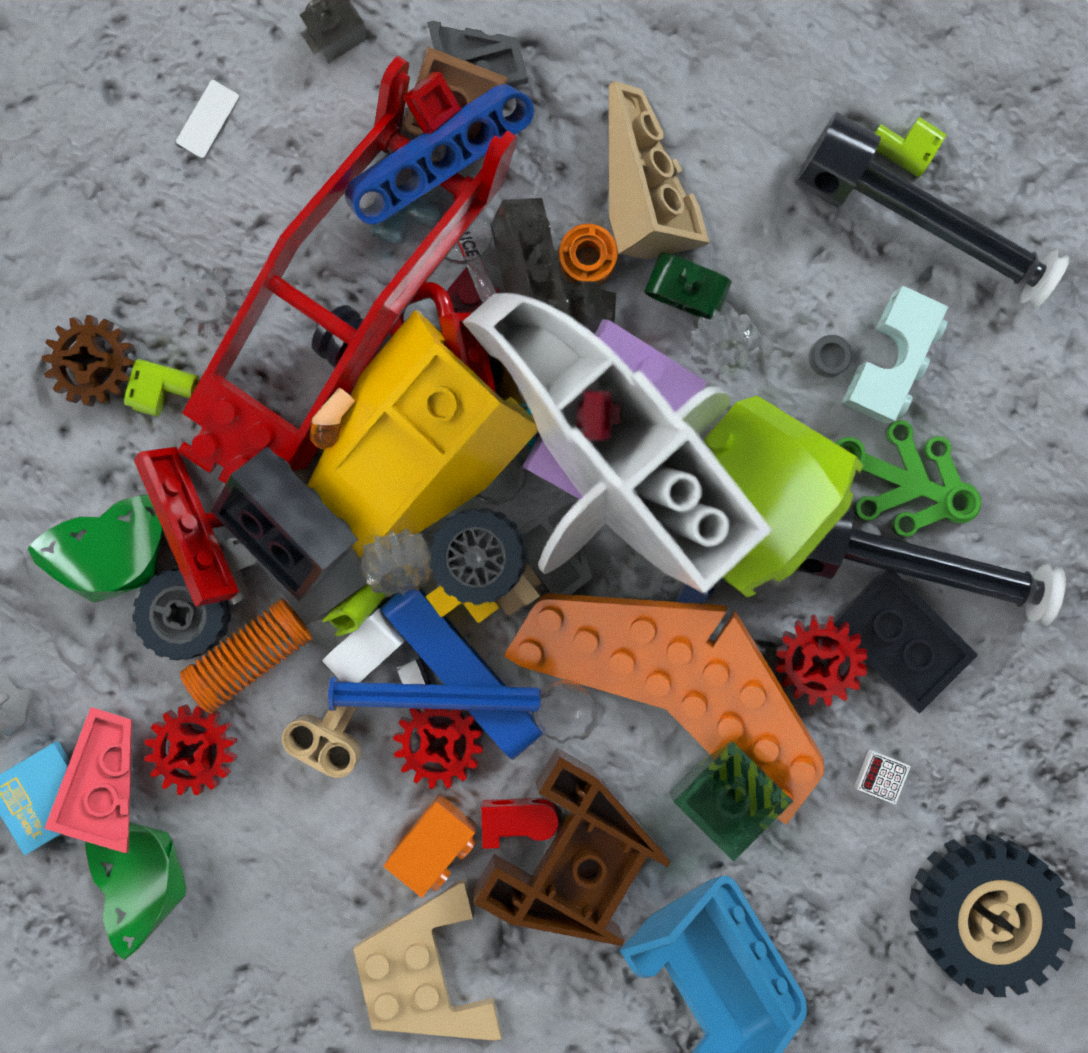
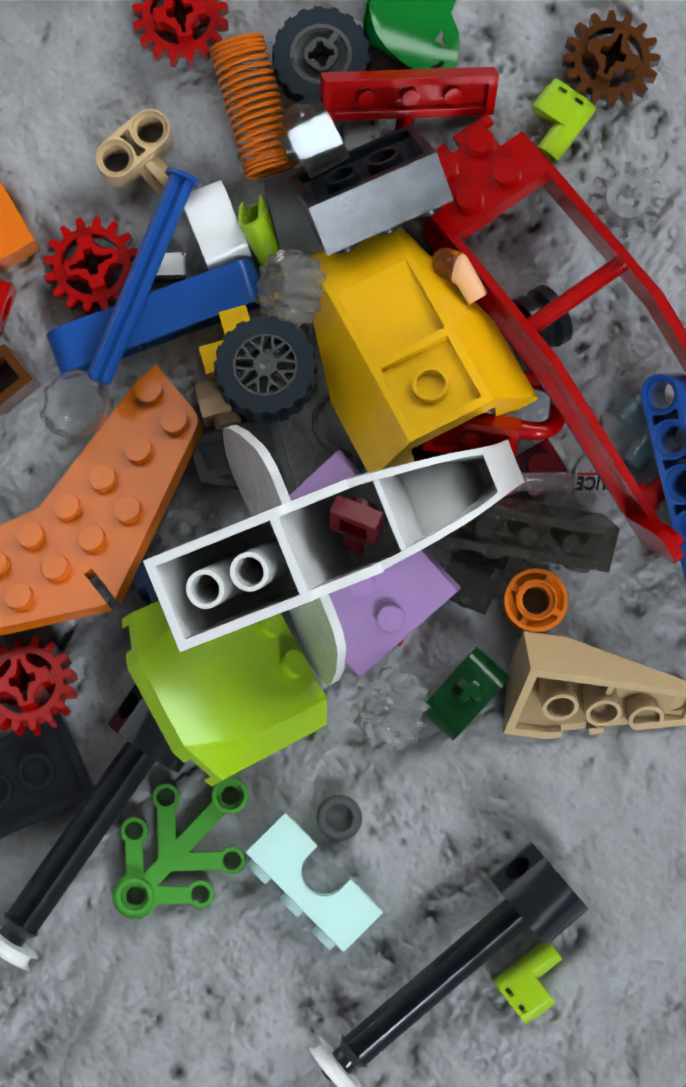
camera: 105 degrees right, 5 degrees down
none -> clear smoke brick [278,97,351,179]

